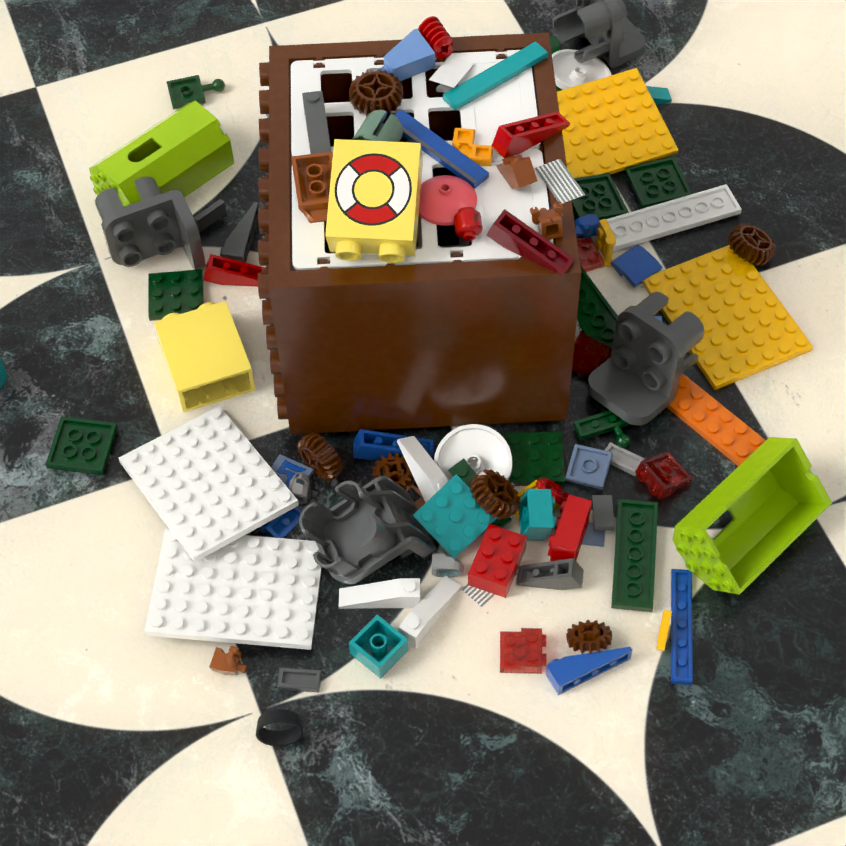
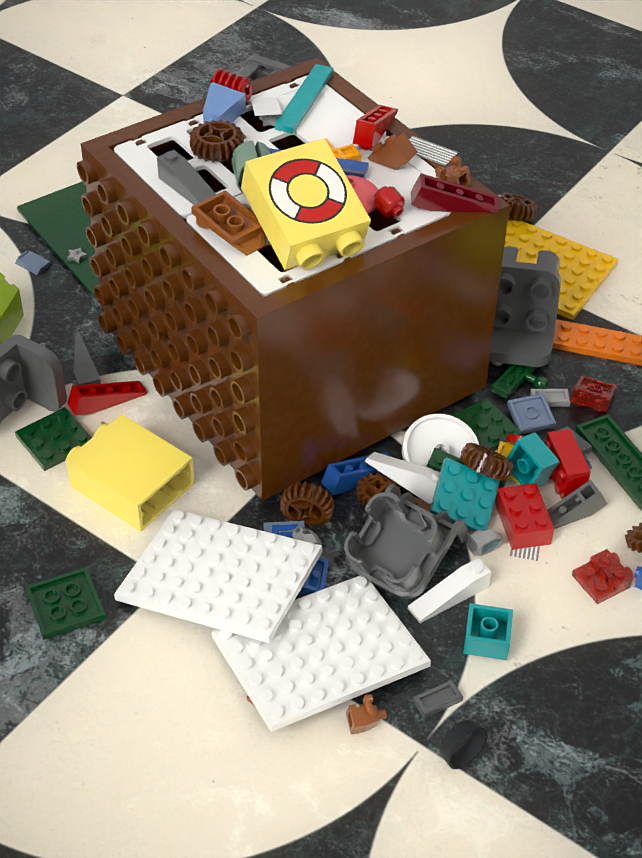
camera: 35 degrees left, 10 degrees down
white slope [399,576,462,648] -> none

